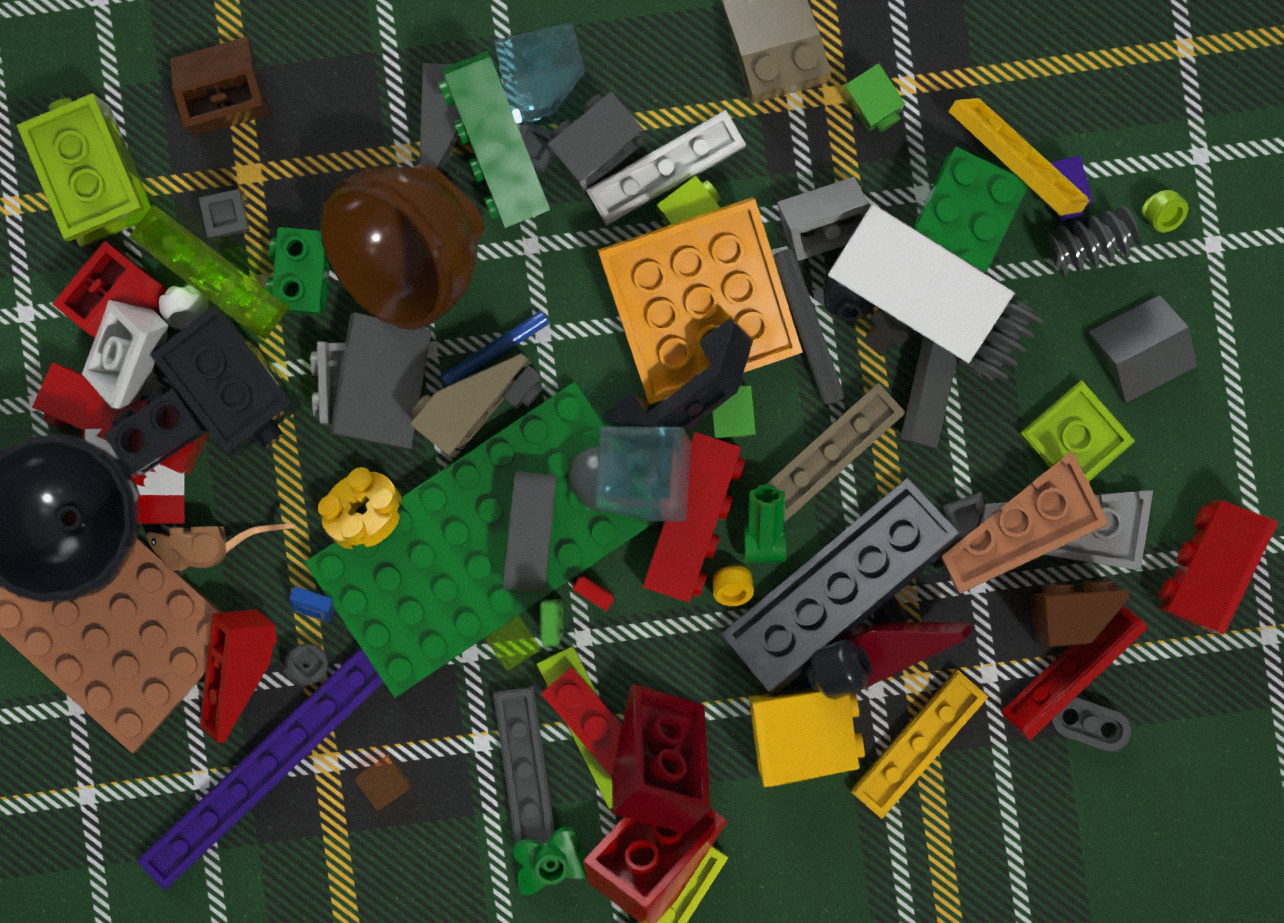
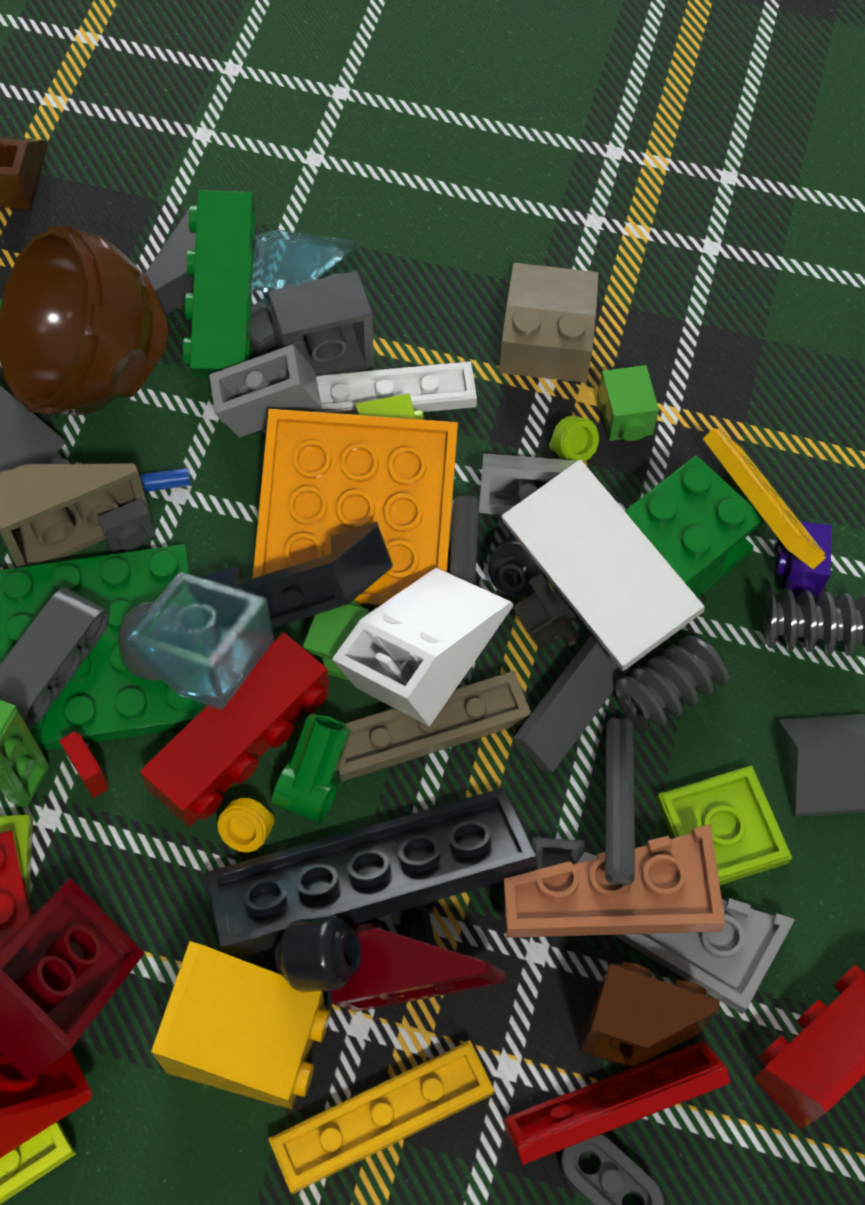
camera: 20 degrees right, 25 degrees down
none -> light grey brick [209,344,322,438]
none -> white slope [332,568,514,727]
none -> lime tile [549,416,599,462]
none -> dark grey axle [605,717,635,886]

